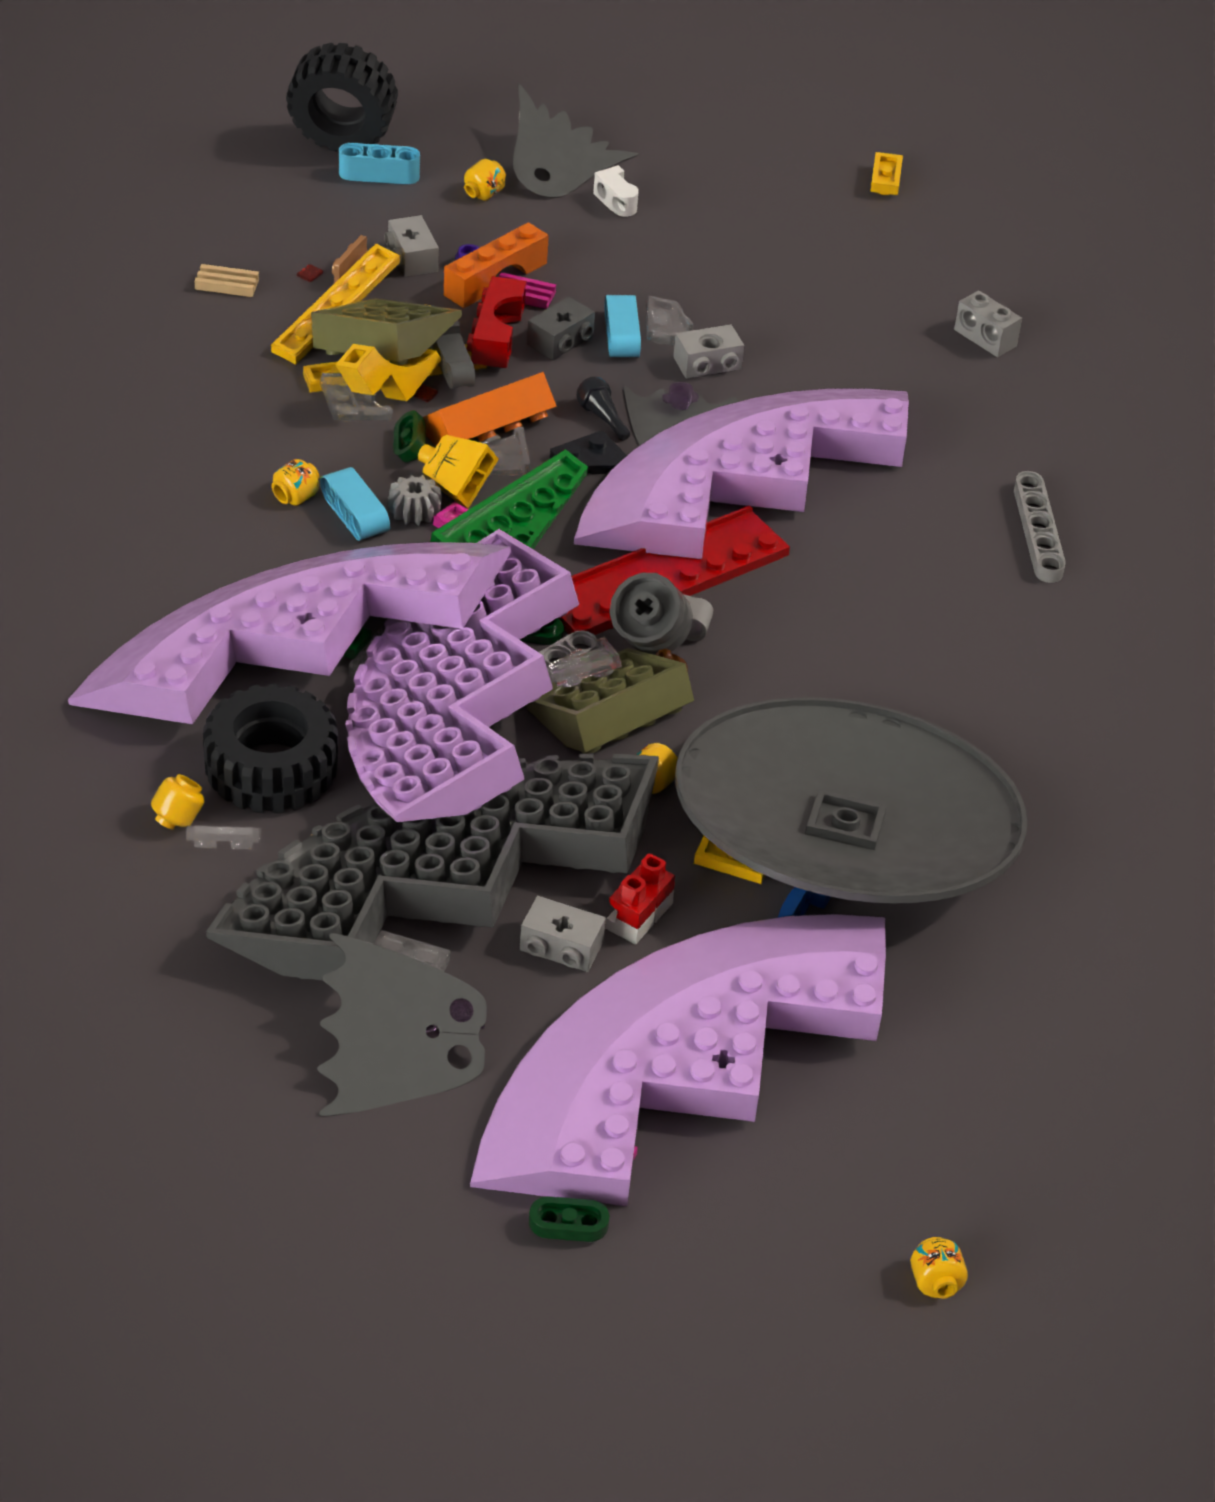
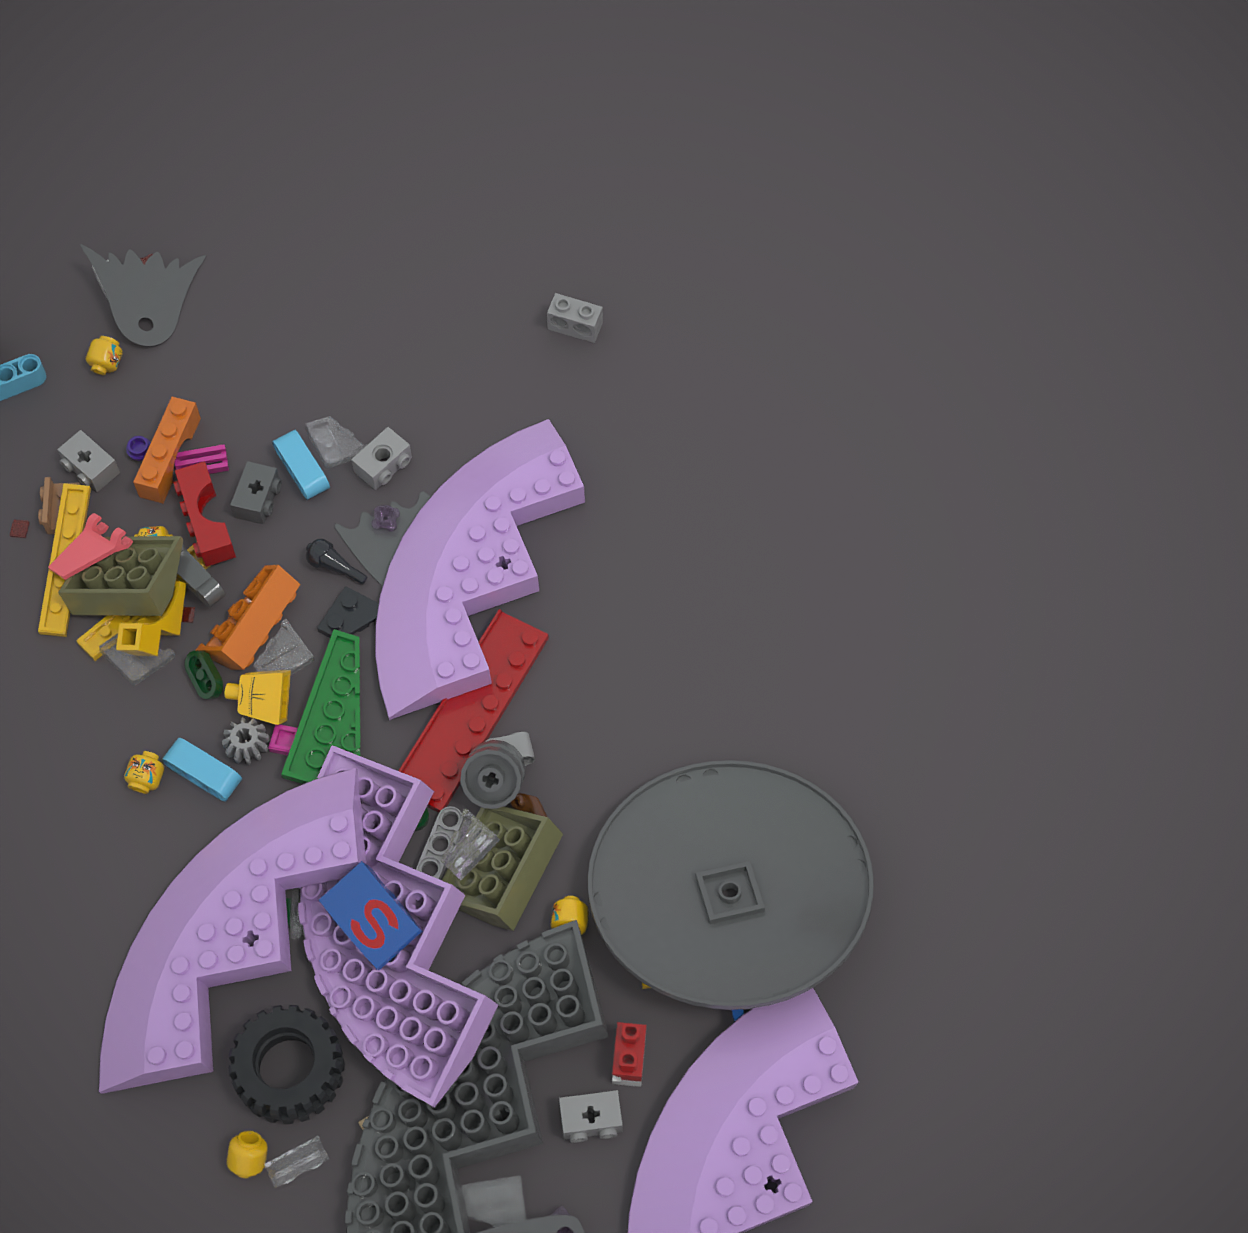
camera: 25 degrees left, 20 degrees up
white leg [593,165,638,217] -> none
yellow plate [870,152,903,195] -> none
light grey beam [1014,471,1066,583] -> none
none -> coral flag [48,513,133,580]
none -> blue slope [319,861,422,970]

